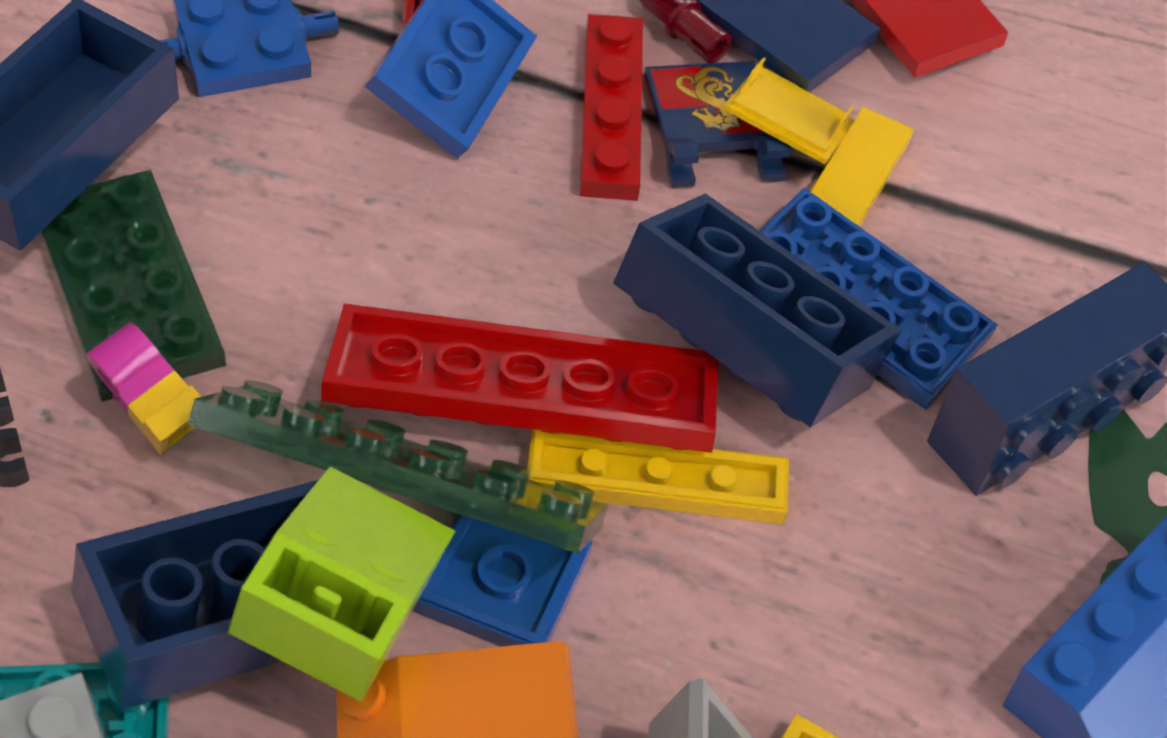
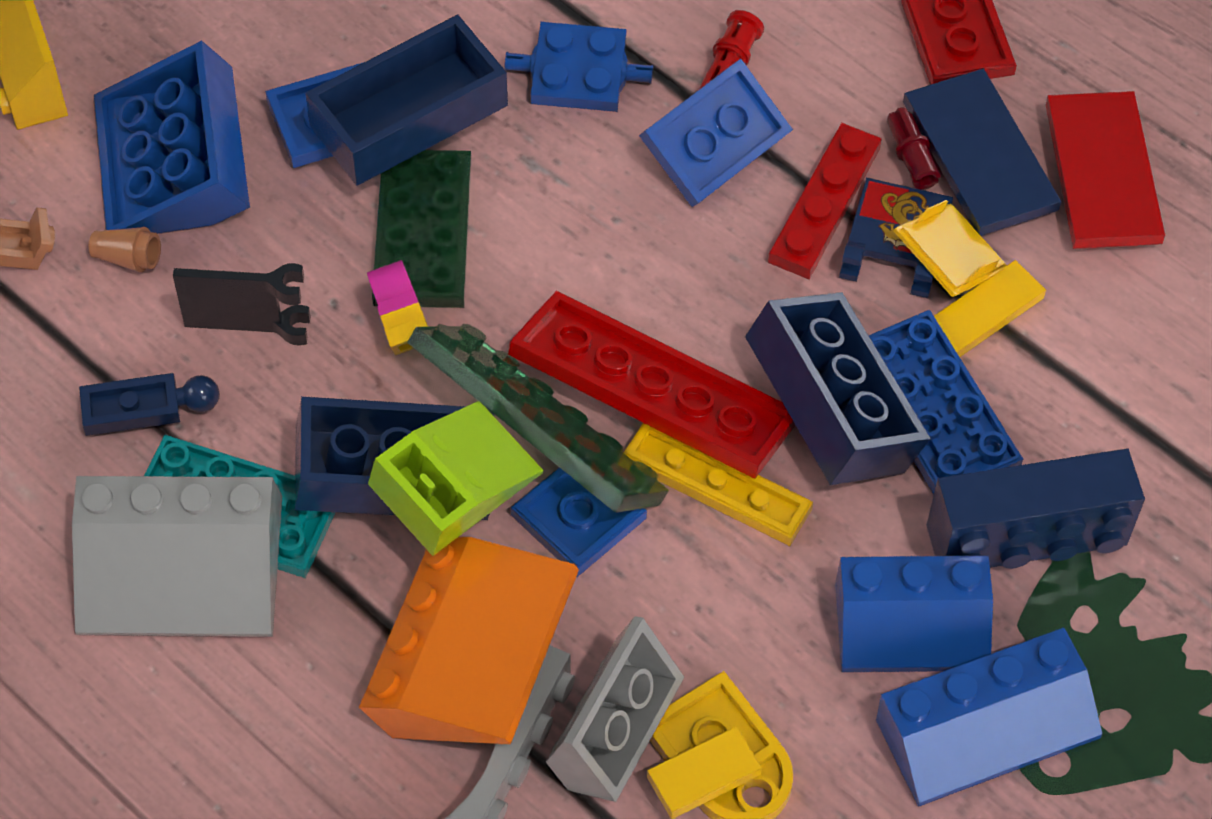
camera: 30 degrees right, 5 degrees up
none -> blue slope [835,556,993,672]

